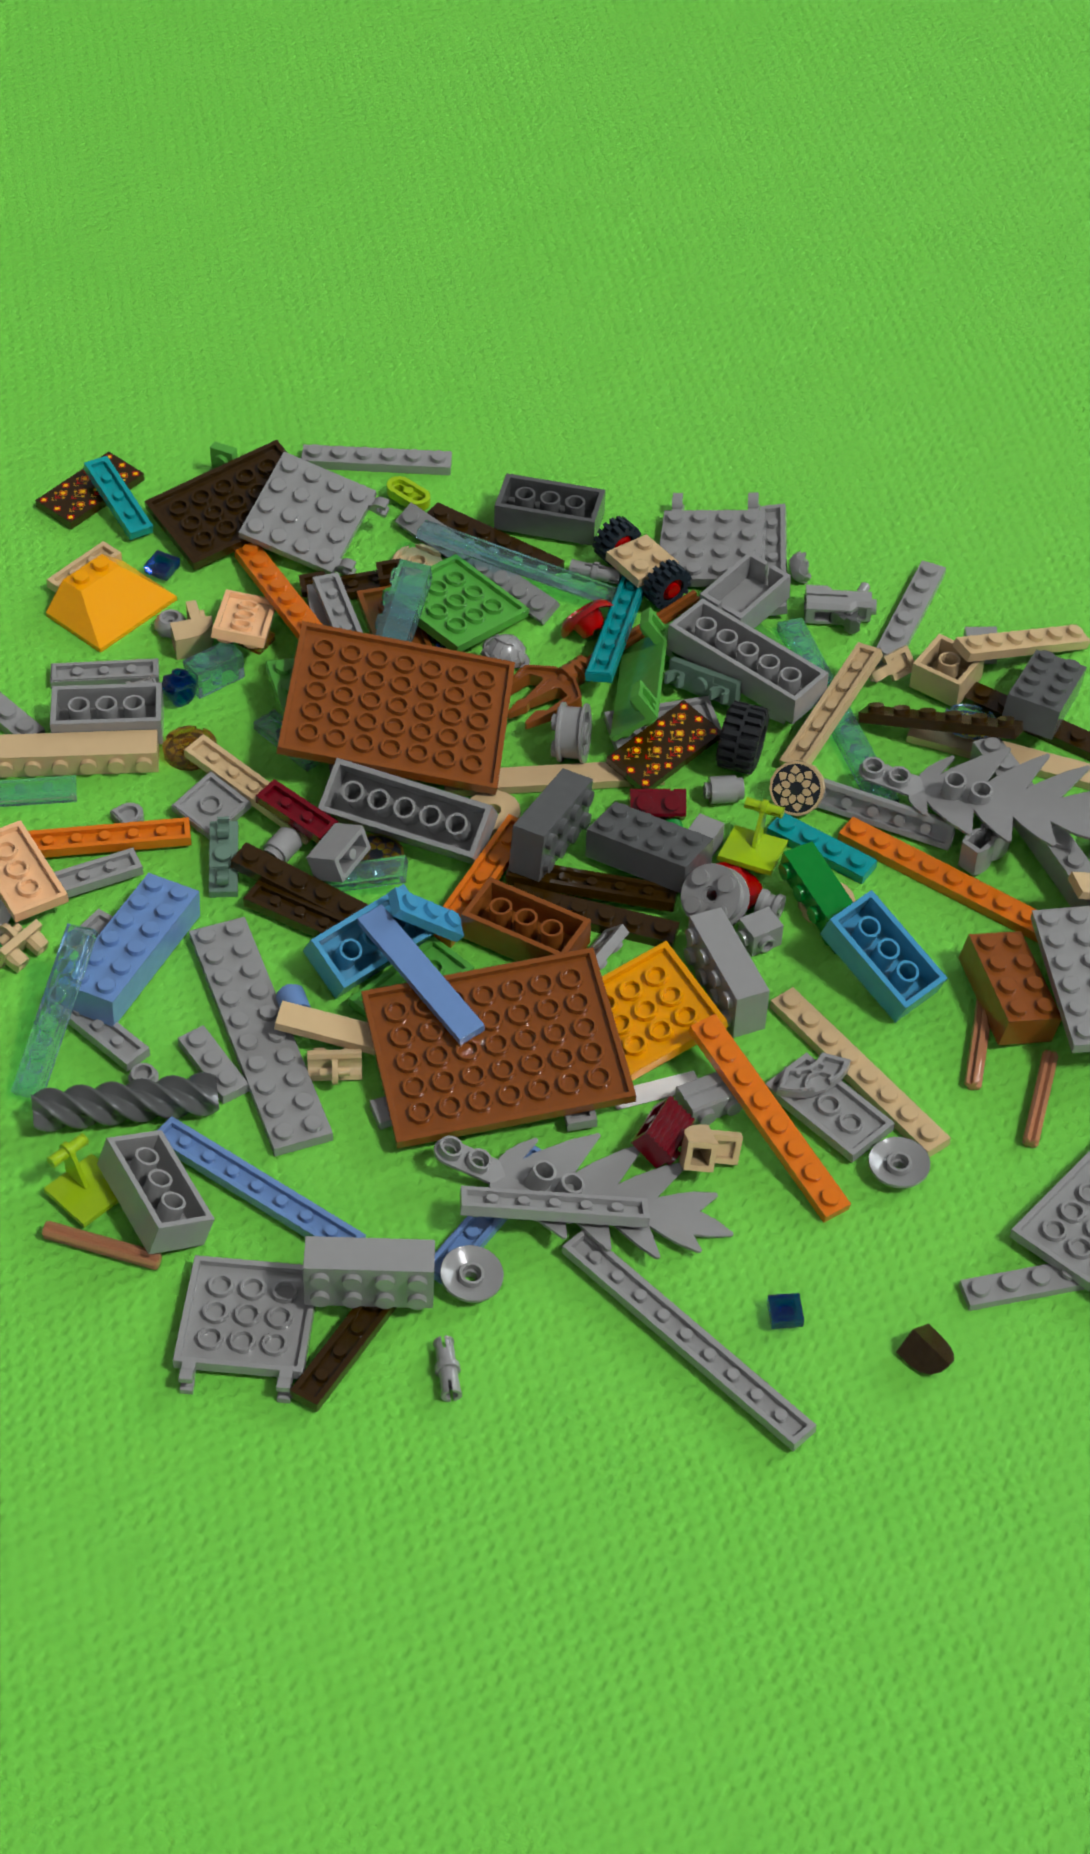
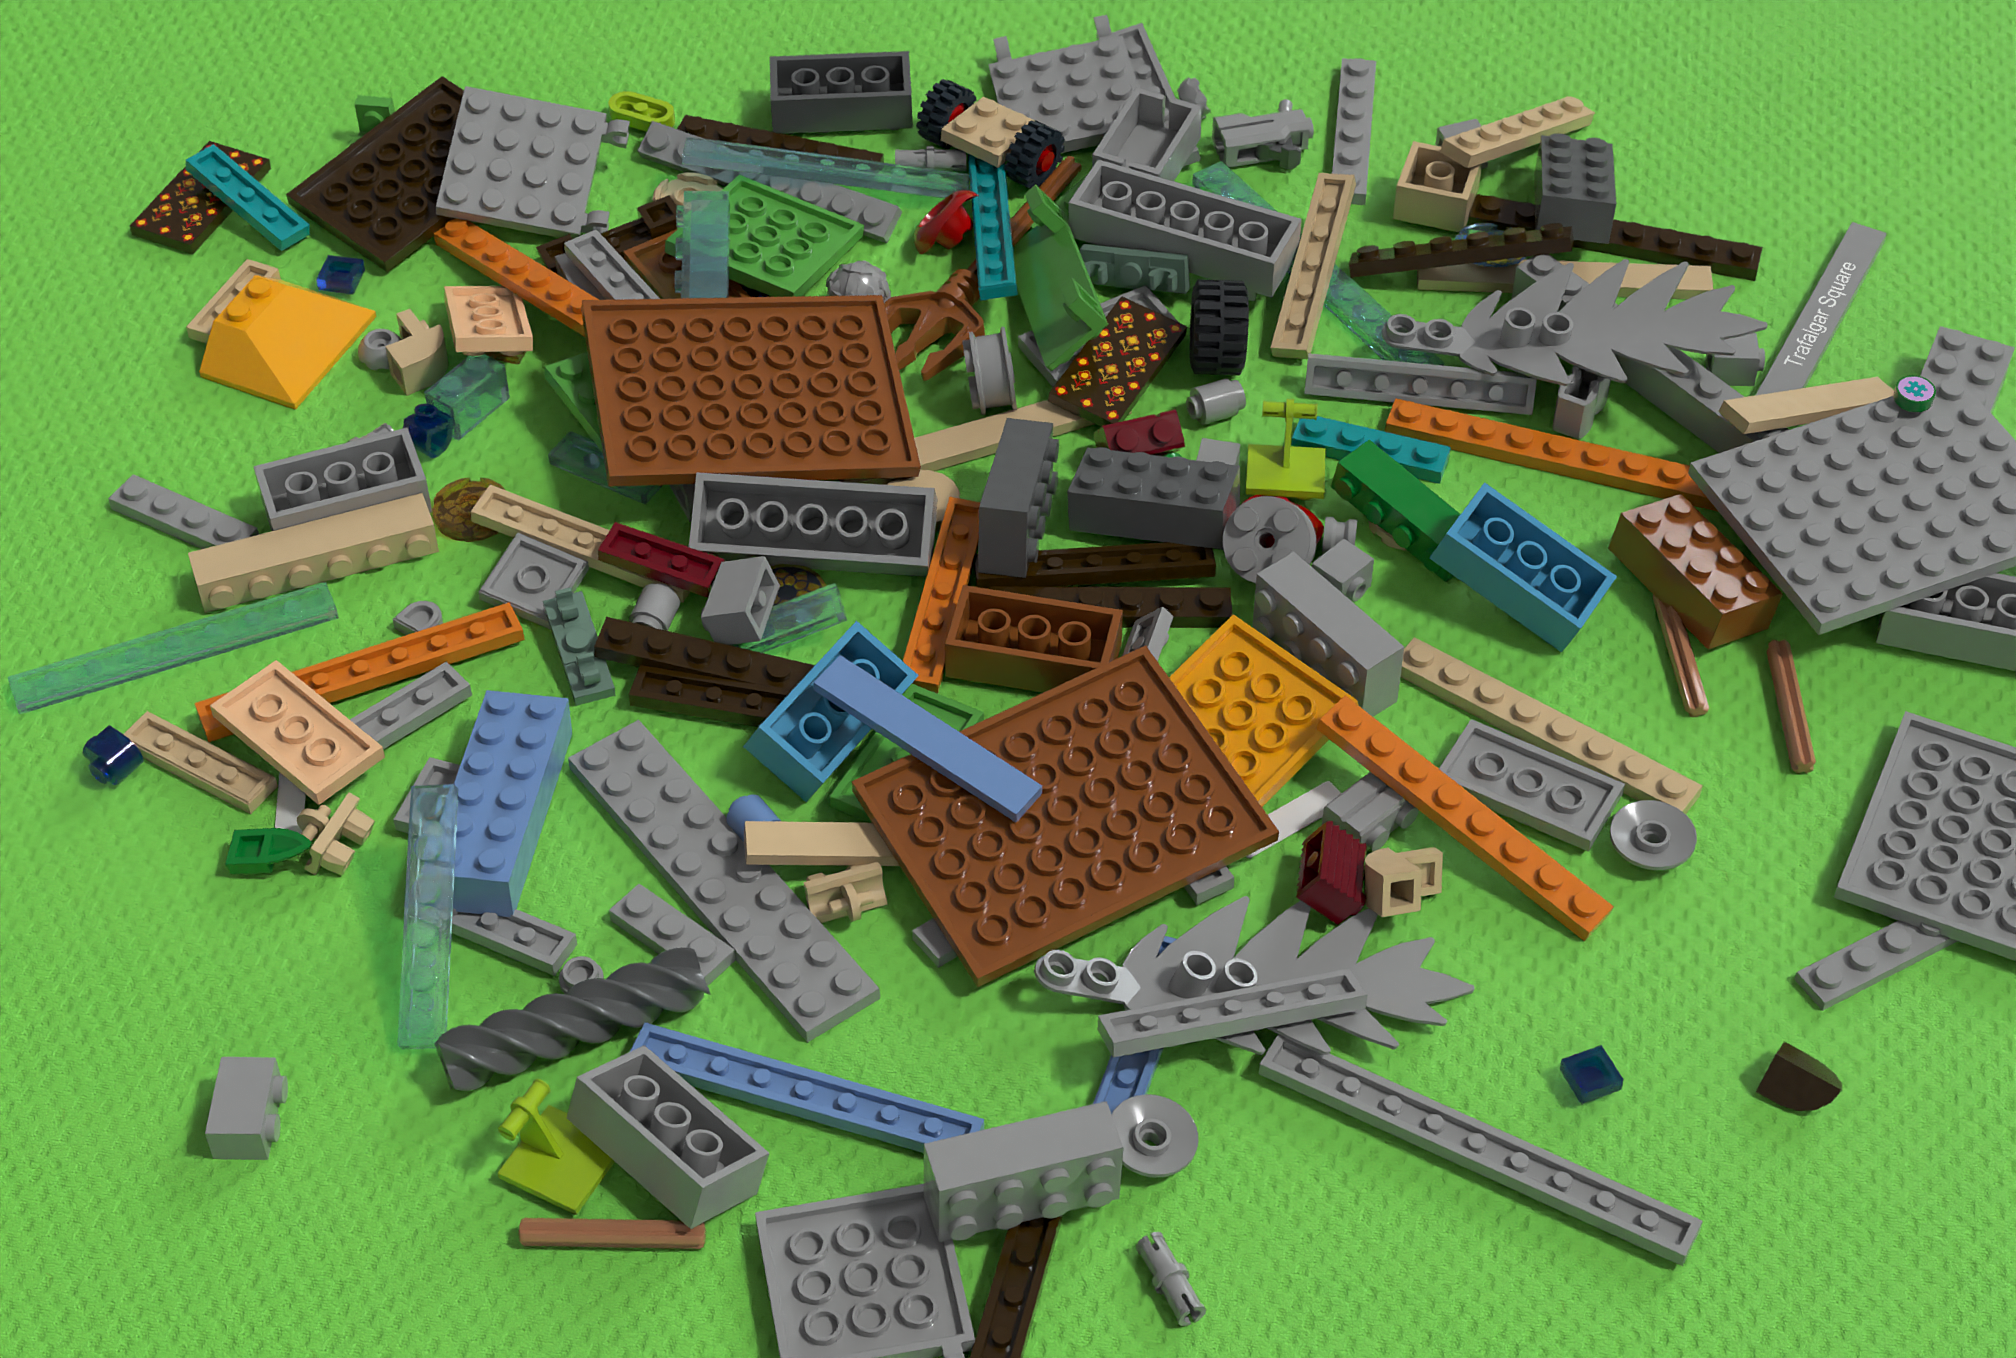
camera: 15 degrees left, 0 degrees up
light grey tile [50,658,159,689] -> none
light grey plate [301,444,452,475] -> none
dark azure plate [388,887,464,942] -> none
tile [769,760,826,816] -> none
light grey tile [776,1052,851,1098] -> none
tan plate [869,645,915,682] -> none

